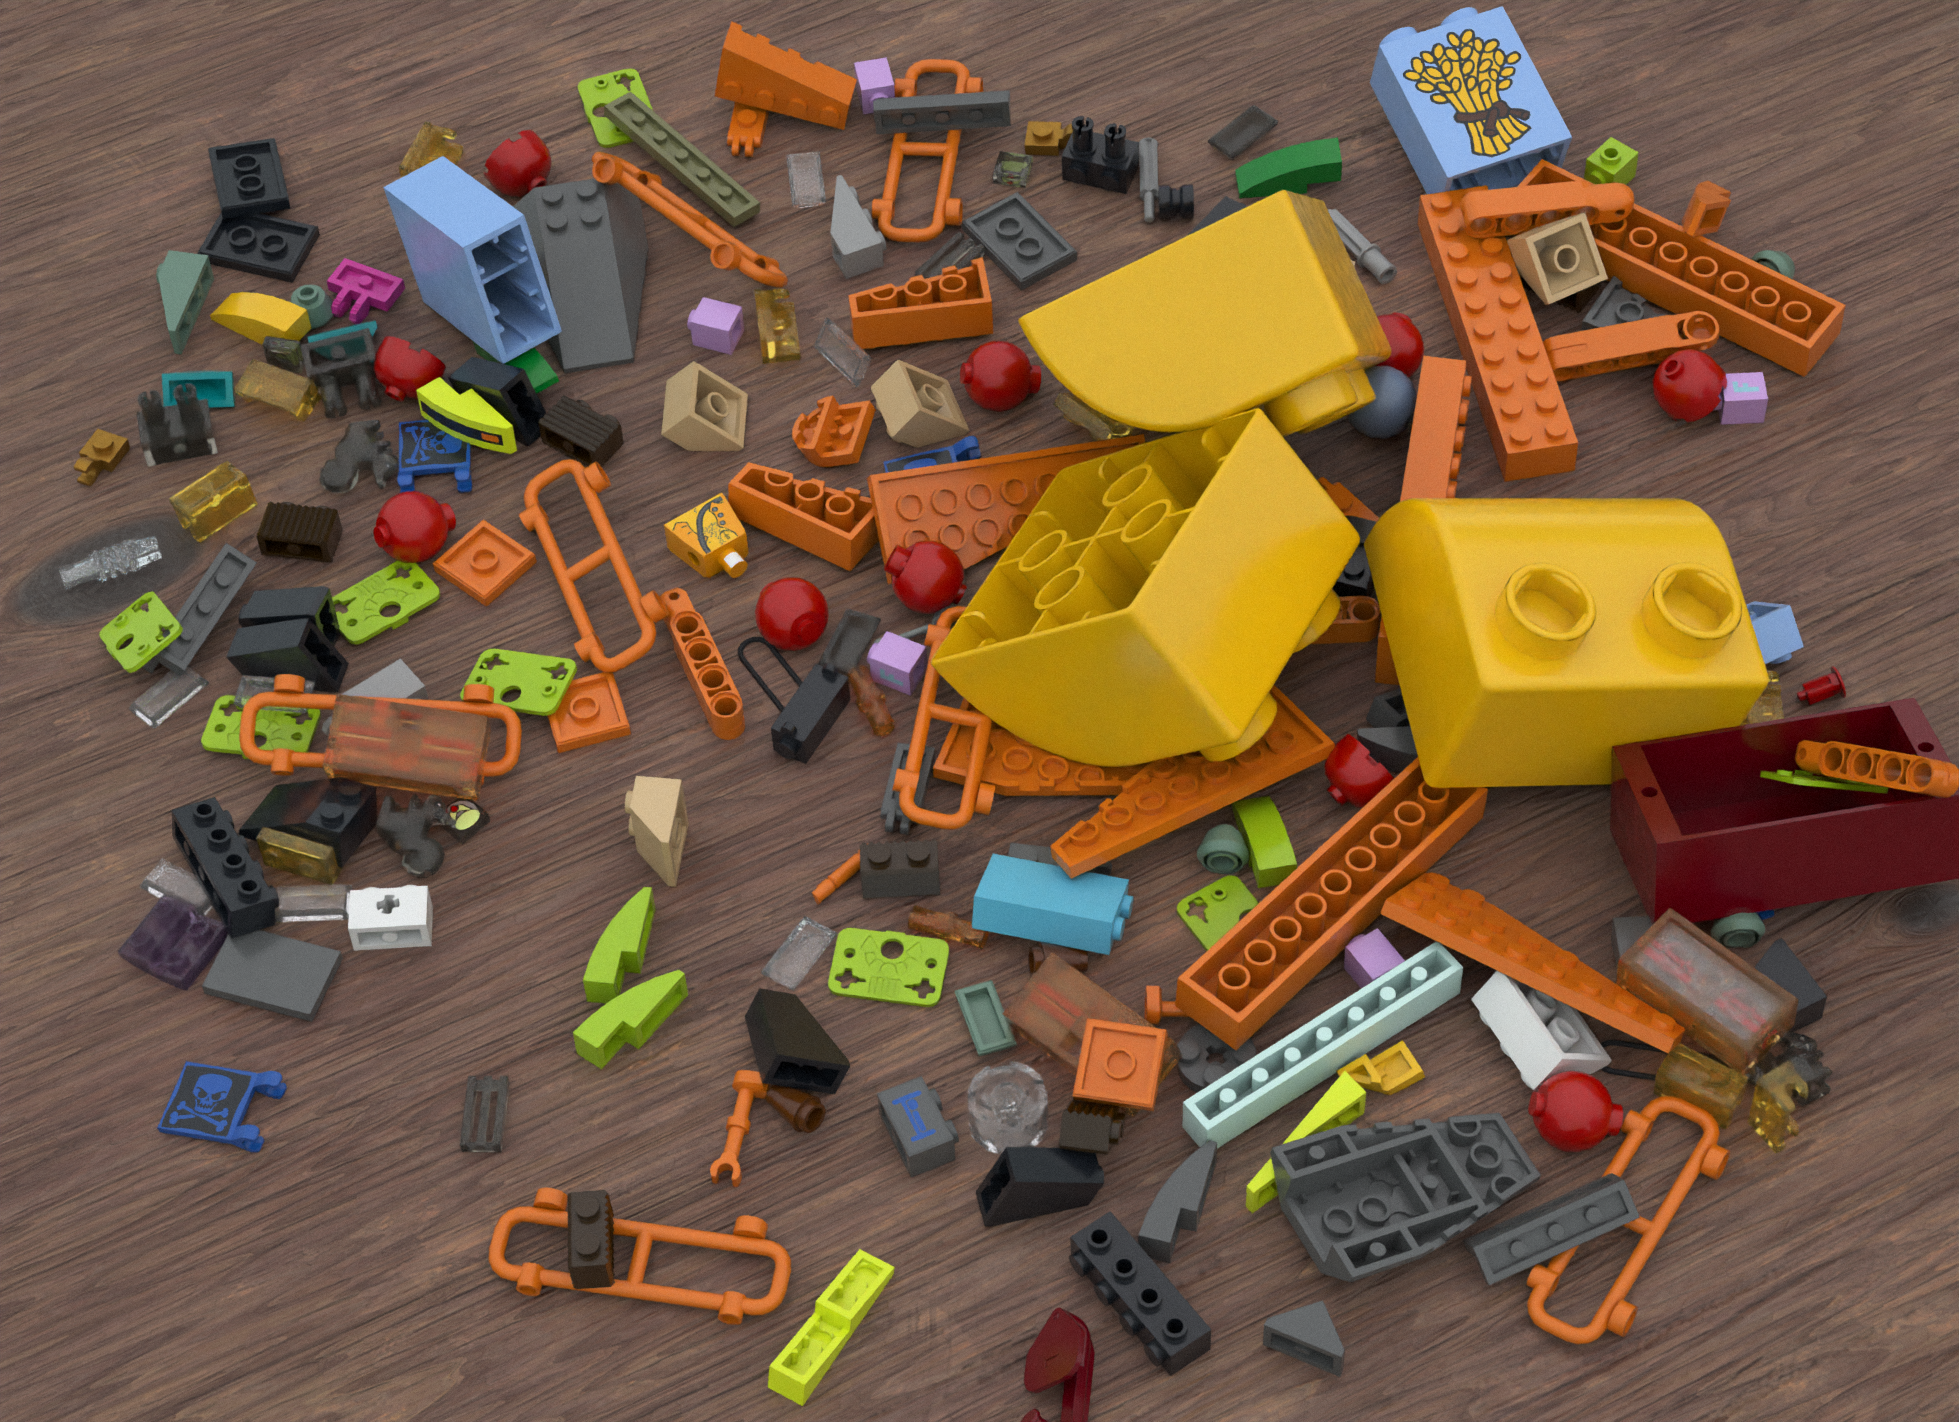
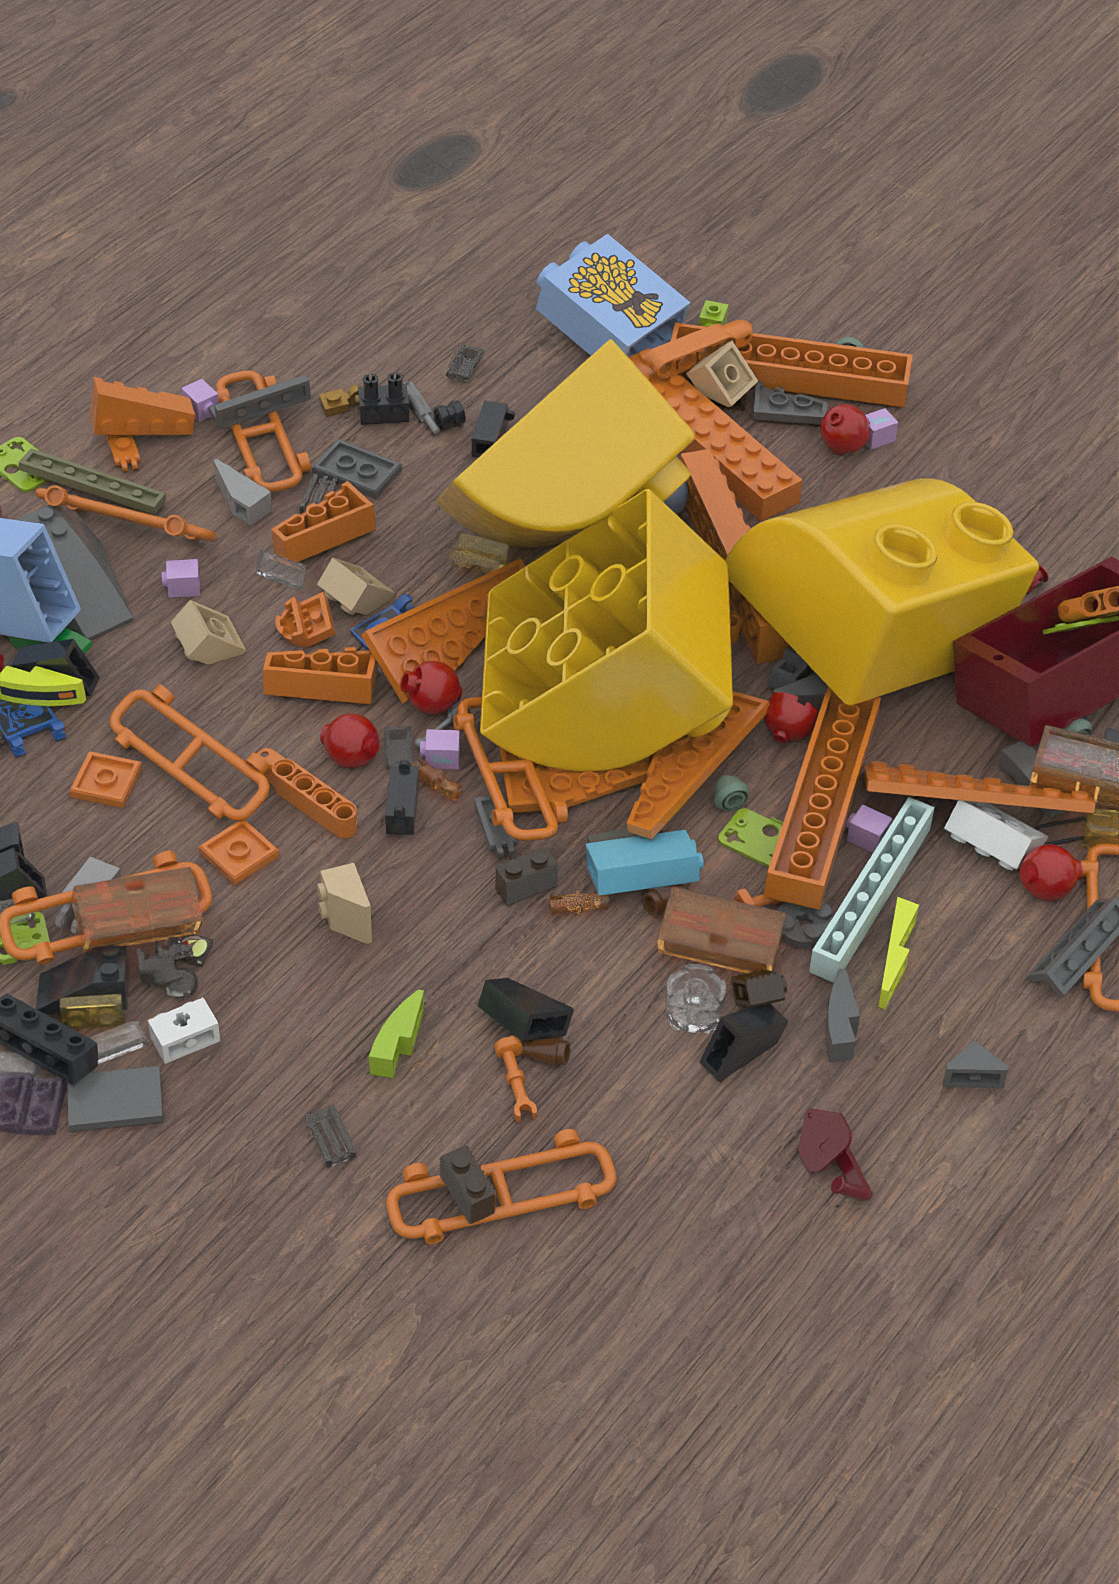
camera: 30 degrees left, 5 degrees down
flag [157,1061,287,1153] -> none
lime axle [332,561,440,645] -> none
red brick [373,491,456,563] -> none
lime axle [460,648,577,716] -> none
dark brown brick [539,396,624,467] -> none
lime slope [583,887,655,1004] -> none
light orange torso [664,492,749,578] -> none
black piece [738,637,803,713] -> none
clear yellow hinge [754,288,801,364] -> none
clear tile [761,916,837,991] -> none
neon yellow slope [768,1249,895,1406] -> none
clear tile [786,151,826,208] -> none
orange wheel [811,844,868,904] -> none
lime axle [828,928,949,1007] -> none
dark grey brick [877,1076,959,1178] -> none
sand green tile [954,980,1017,1056] -> none
red brick [960,341,1041,412] -> none
clear smoke tile [992,151,1033,188] -> none
black brick [1069,1211,1211,1376] -> none
orange tile [1072,1018,1168,1111] -> none
lime slope [1232,796,1297,888] -> none
green slope [1235,137,1342,199] -> none
dark grey wedge [1270,1113,1541,1282] -> none
yellow slope [1337,1040,1425,1095] -> none
orange piece [1543,311,1719,381] -> none
orange slope [1682,180,1731,236] -> none

